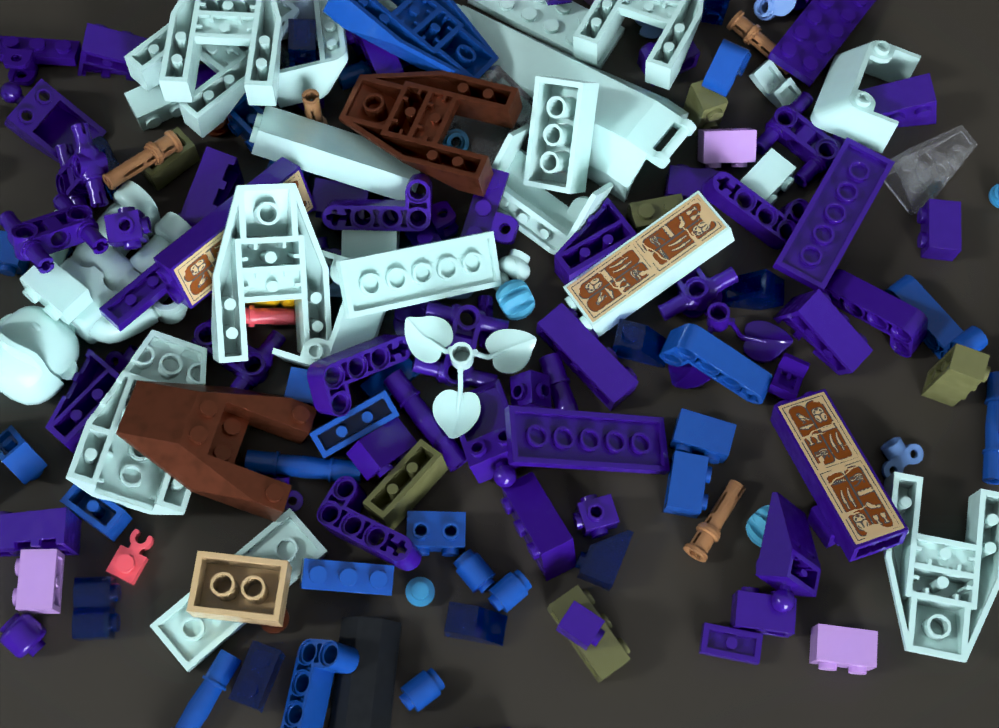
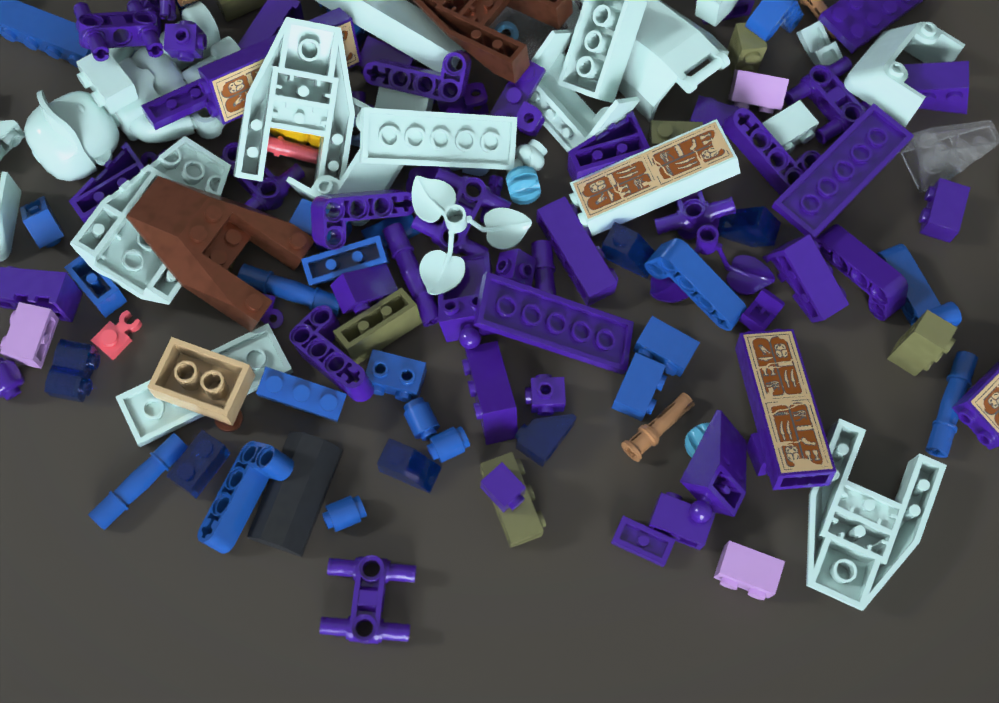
camera: 15 degrees right, 0 degrees up
dark azure plate [405,577,435,607] -> none
medium blue piece [880,437,924,479] -> none

